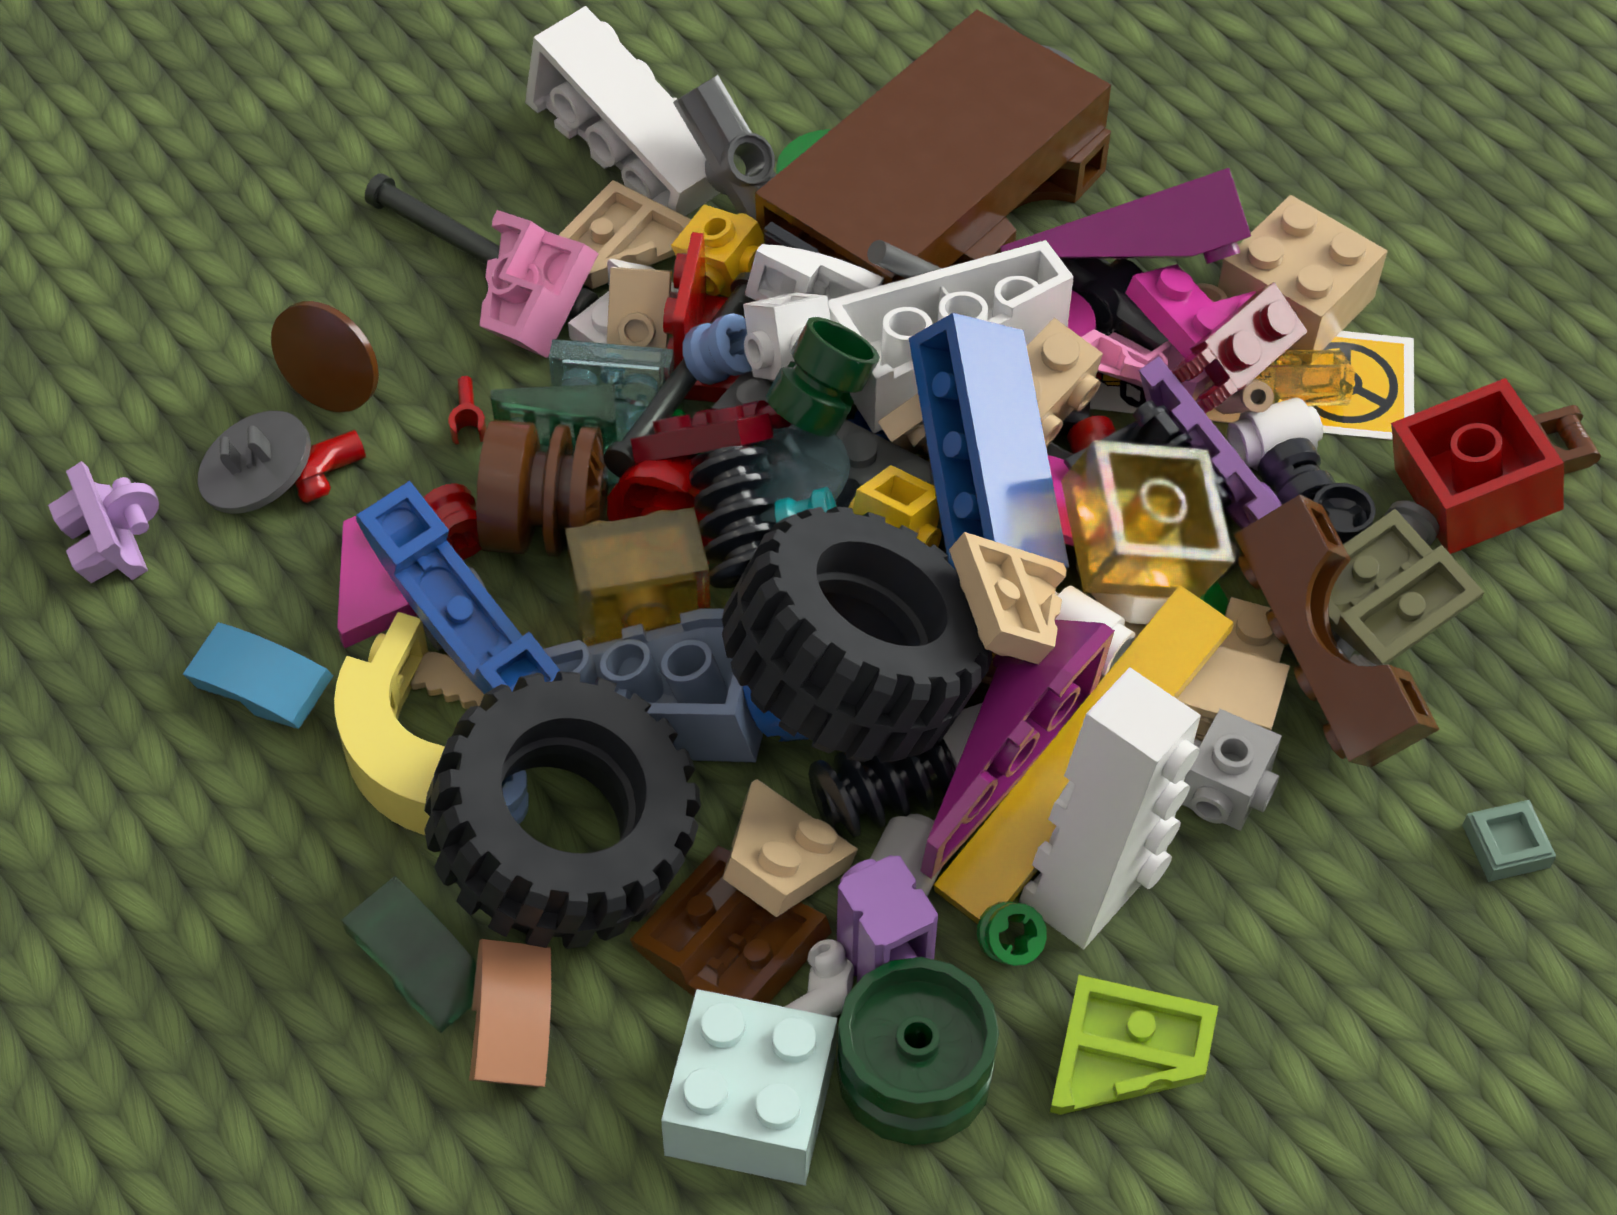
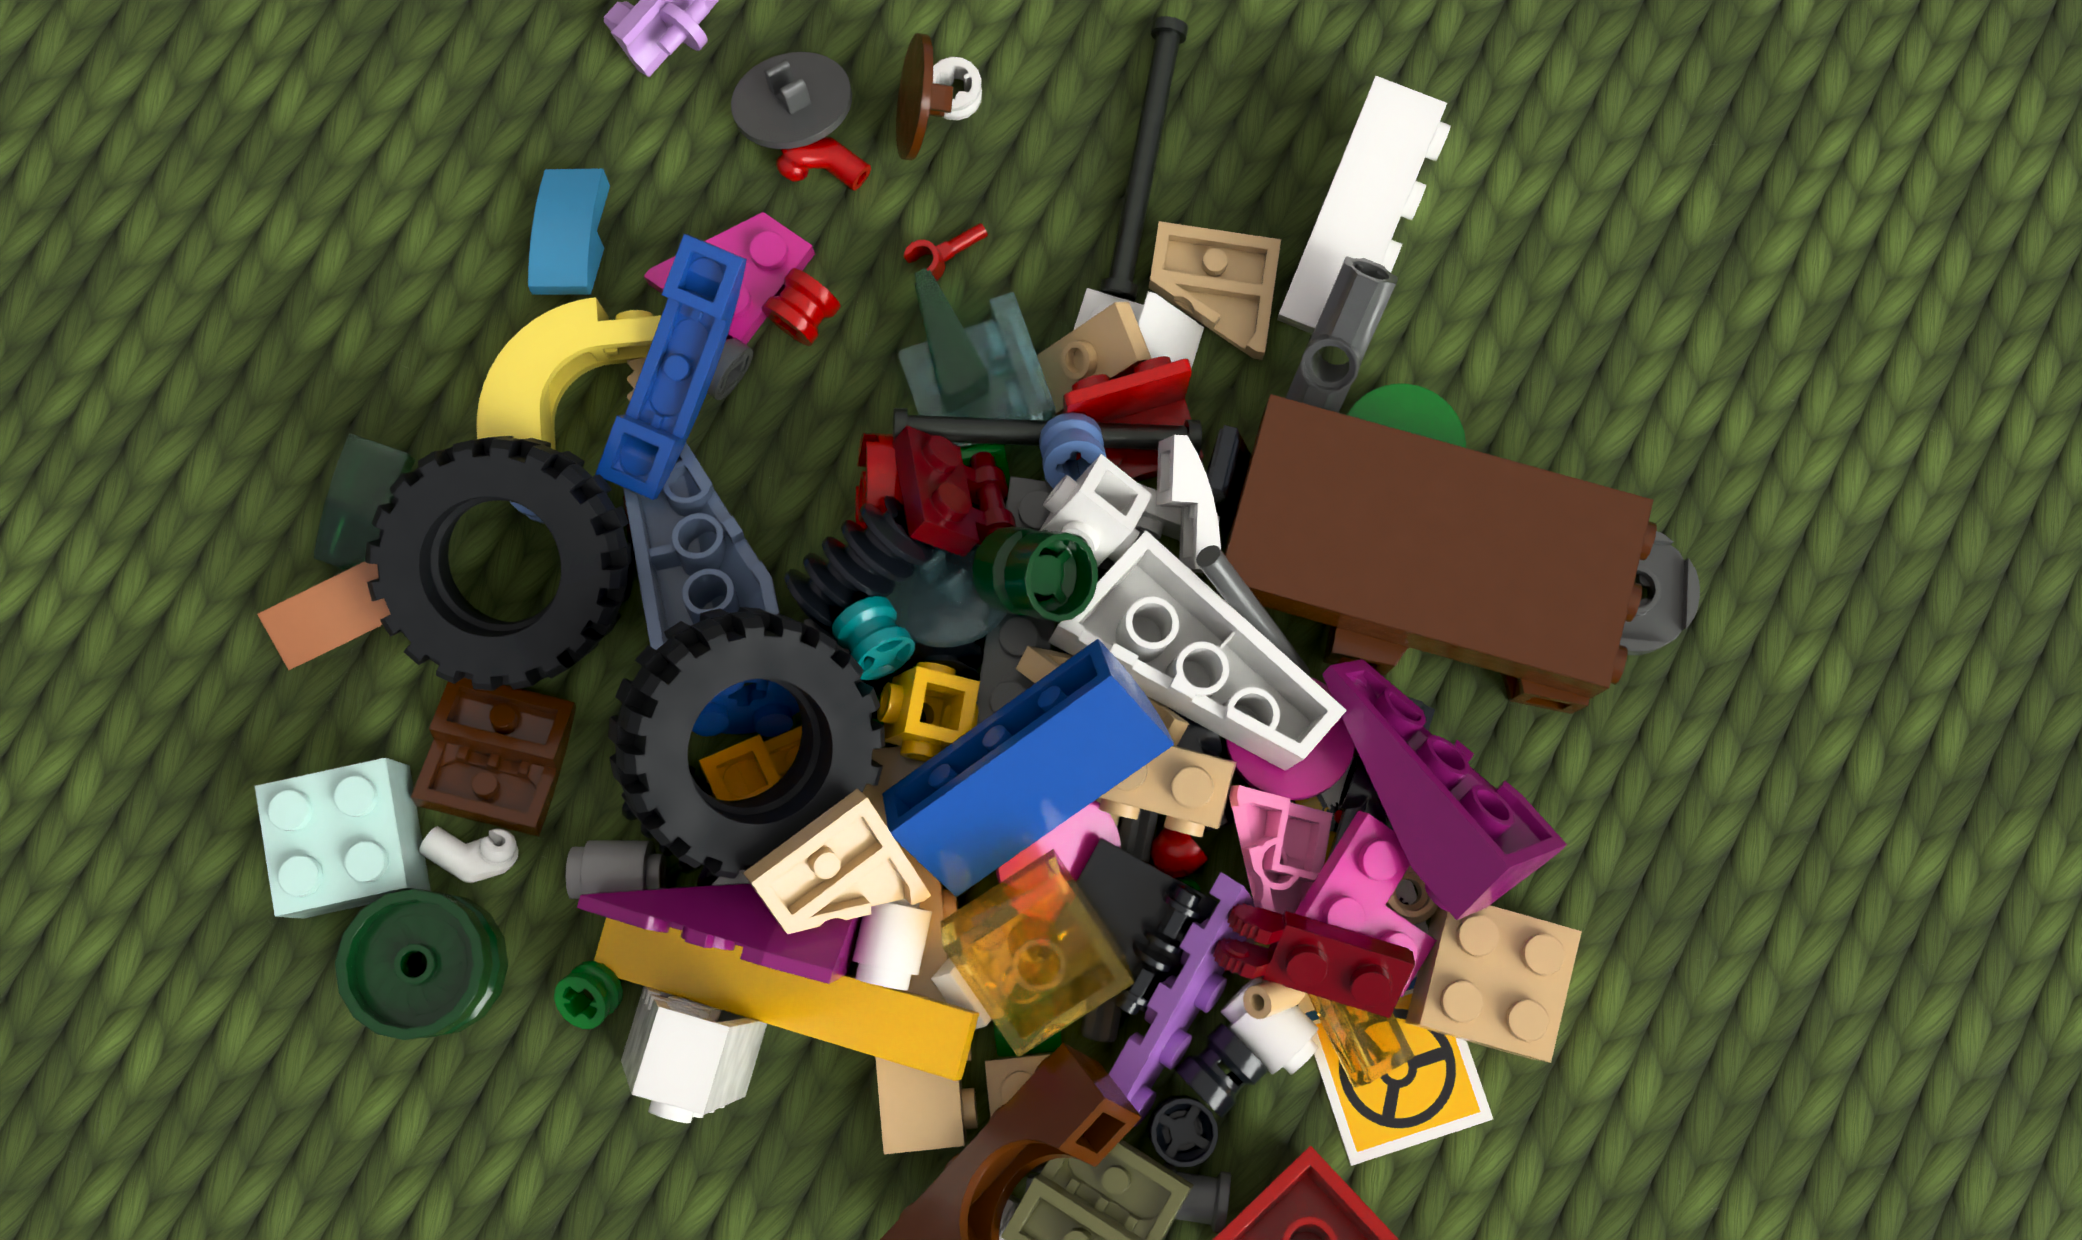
camera: 65 degrees right, 25 degrees up
reddish brown wheel [476,420,608,559] -> none
bright pink slope [479,210,598,358] -> none
clear yellow brick [565,507,711,646] -> none
yellow brick [671,204,764,297] -> none
tan wing [722,779,858,917] -> none
medium lavender brick [837,855,938,983] -> none
lime wing [1050,975,1218,1115] -> none
light grey brick [1182,709,1282,831] -> none

